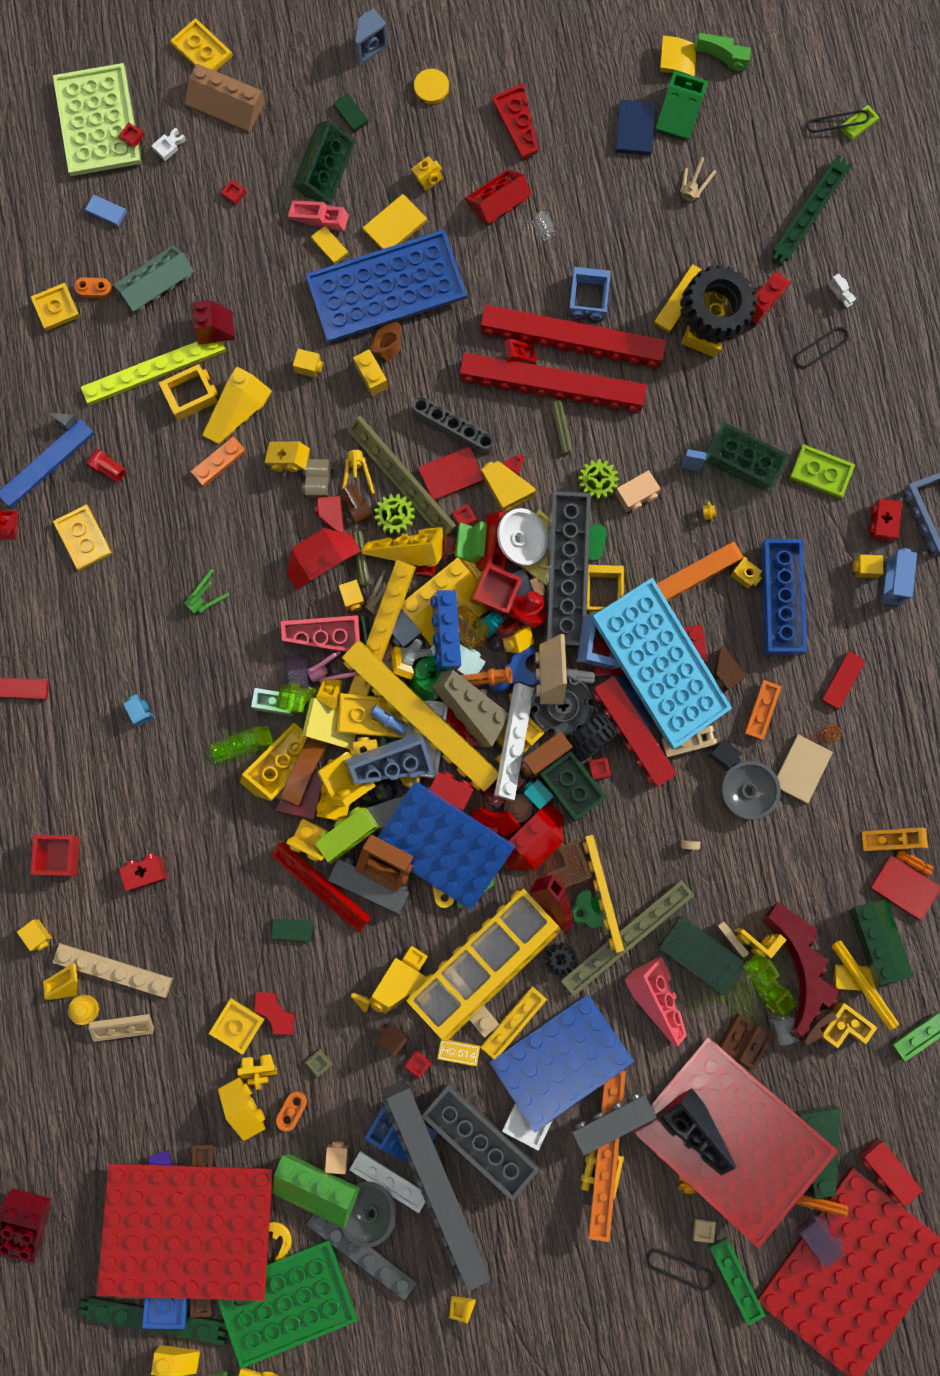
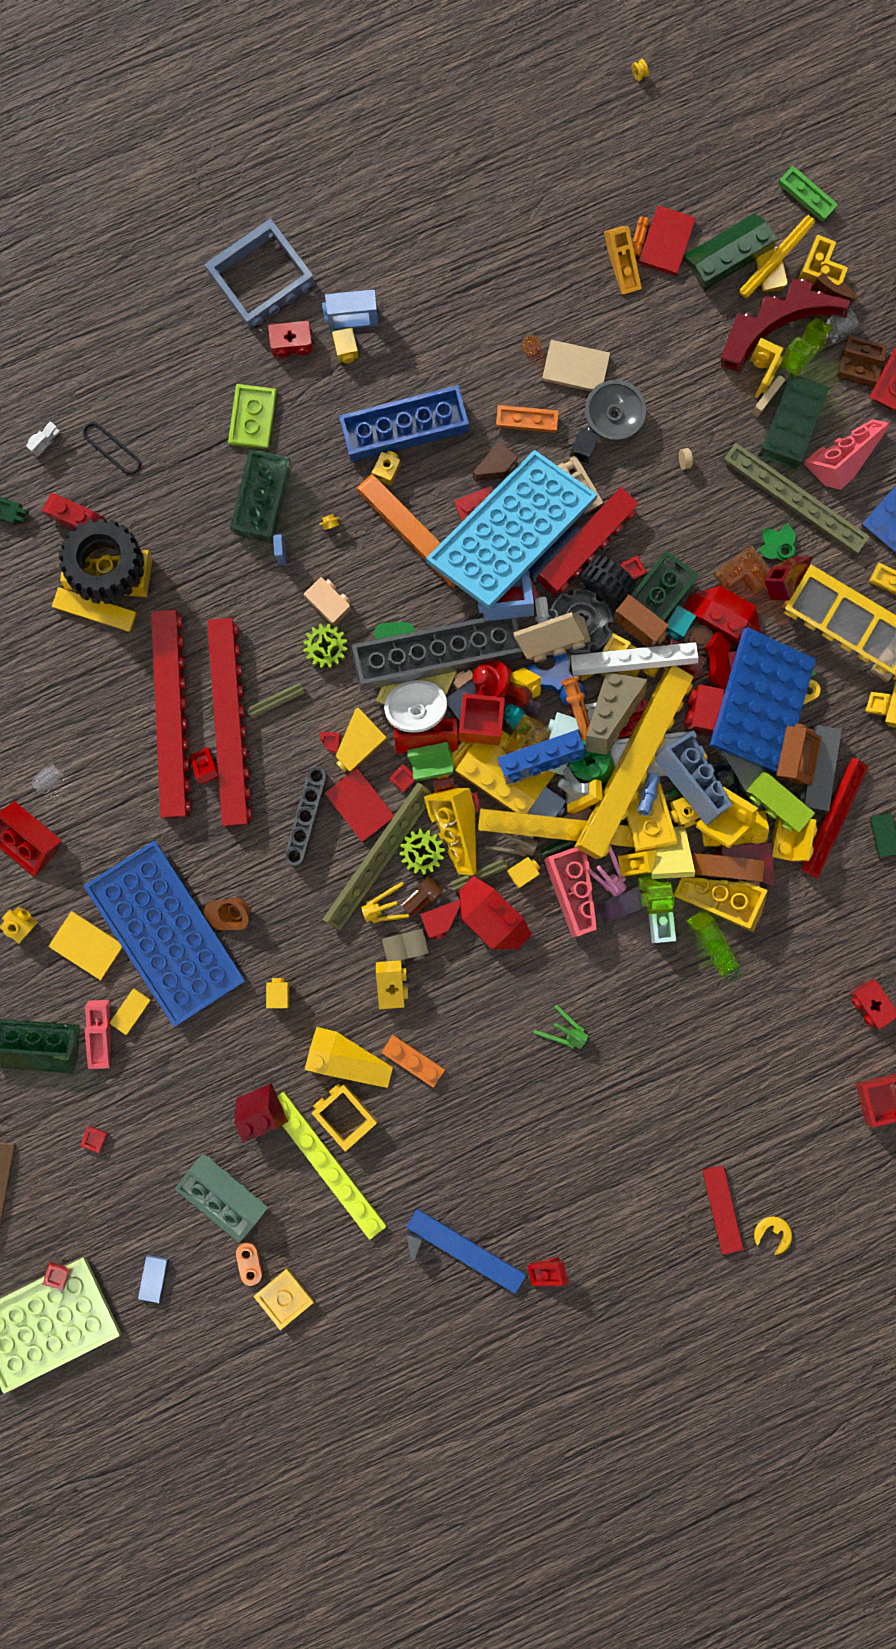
camera: 105 degrees left, 5 degrees up
yellow tile [53,504,112,571] -> none
red piece [86,448,126,483] -> none
dark azure brick [124,695,155,727] -> none
white plate [151,127,186,161] -> none
yellow brick [353,349,388,397] -> none
black gear [543,942,577,976] -> none
medium blue window [568,267,611,321] -> none
yellow plate [583,835,624,954] -> none
yellow window [587,565,624,615] -> none
red tile [821,651,866,710] -> none

